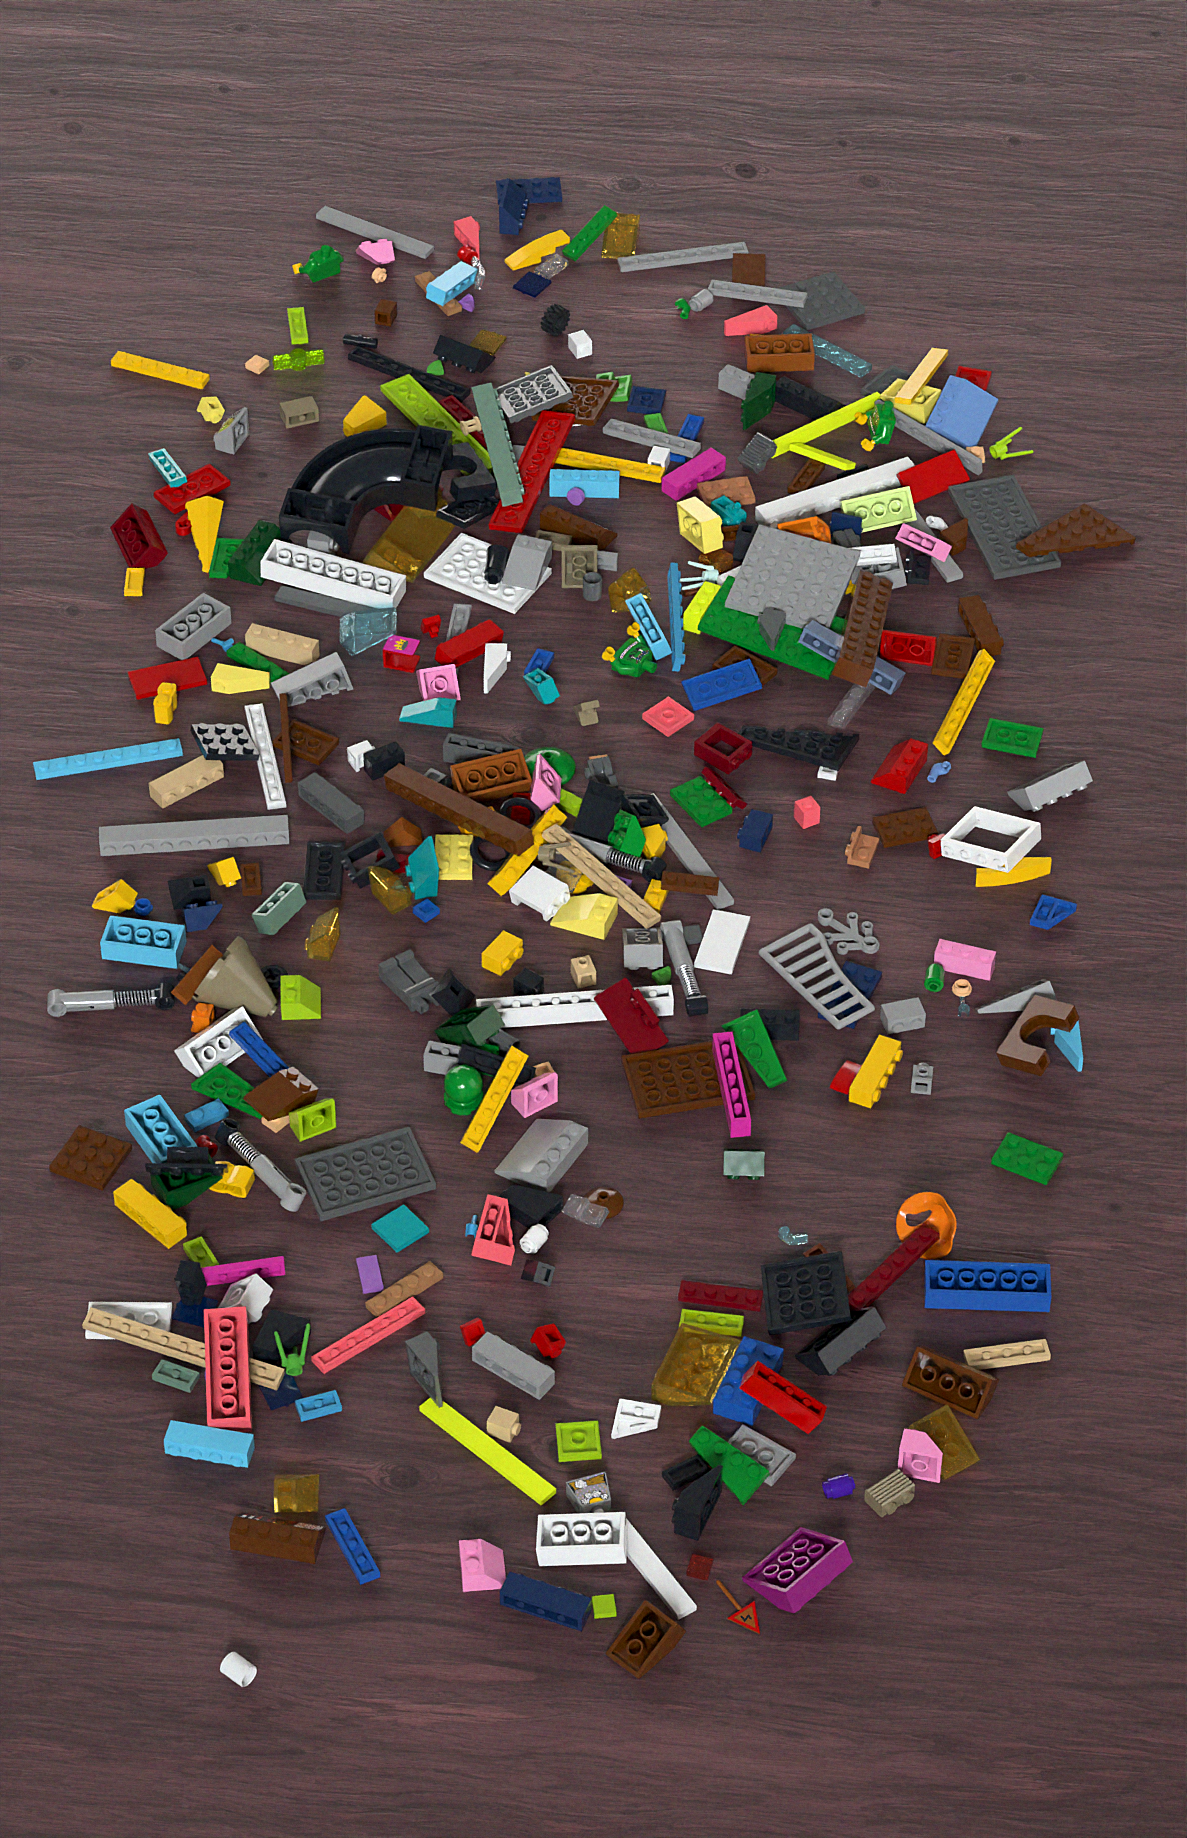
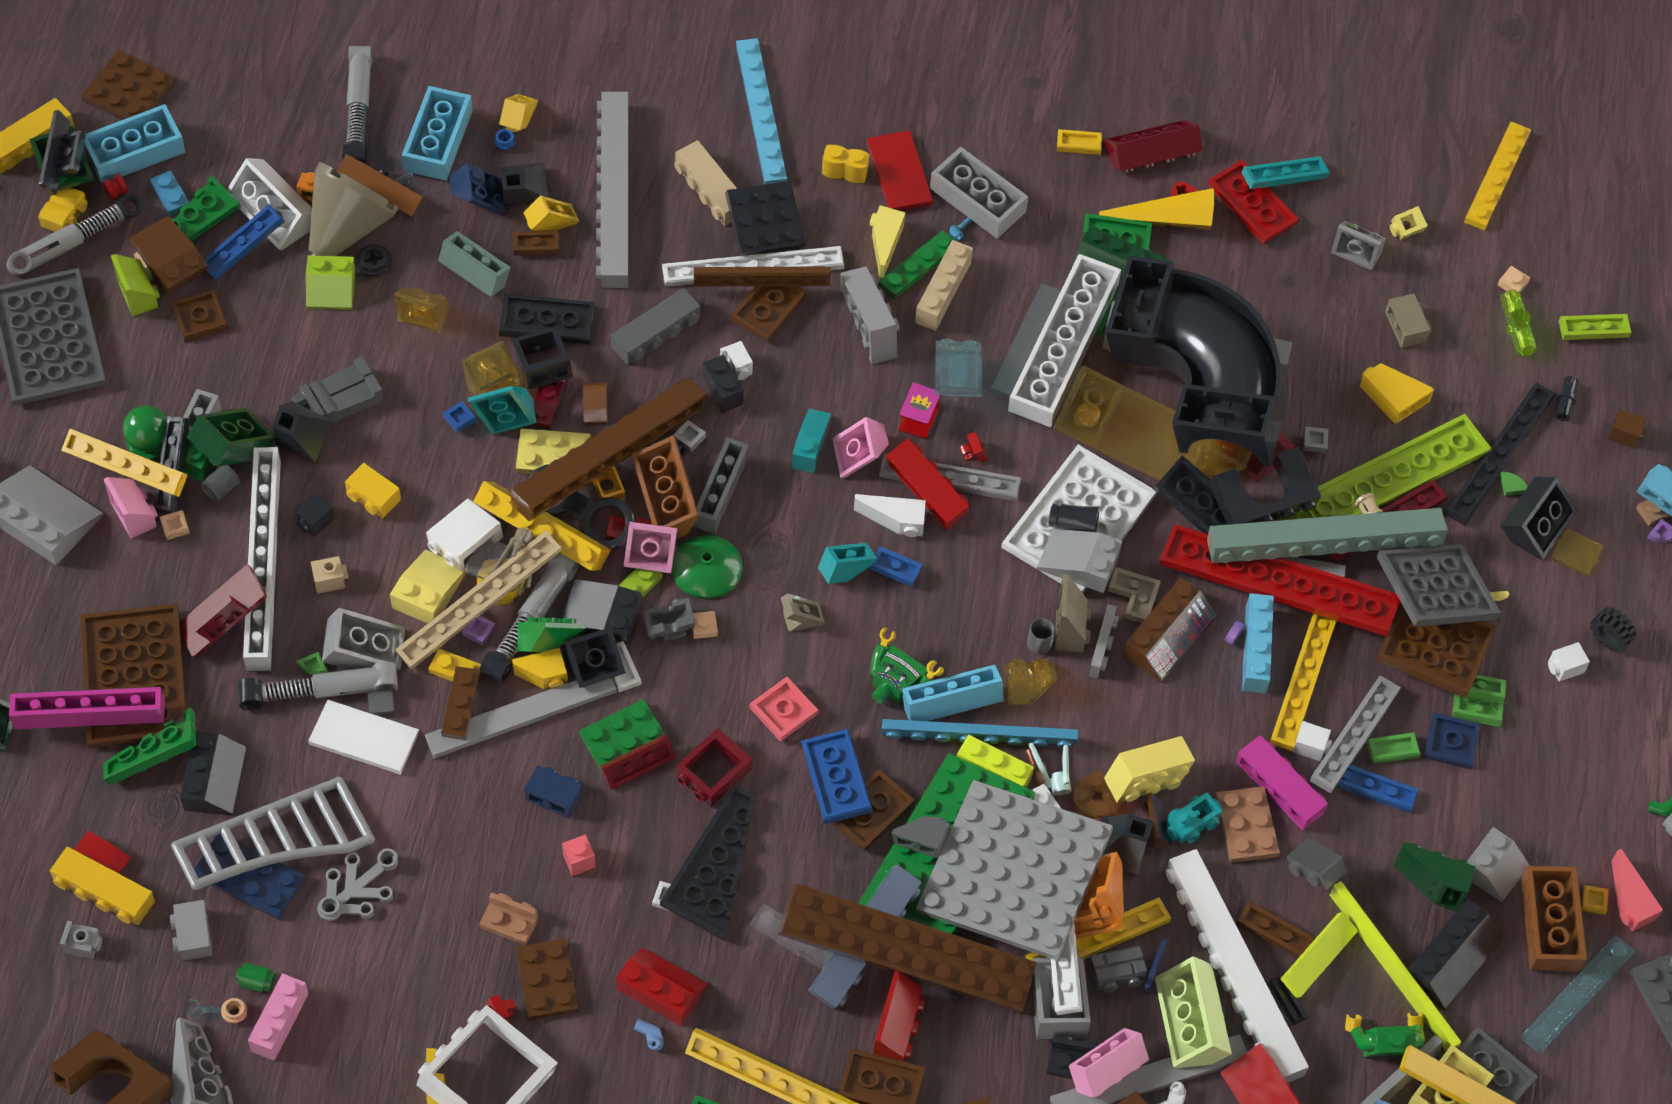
camera: 90 degrees right, 15 degrees up
none -> reddish brown tile [170,289,229,343]

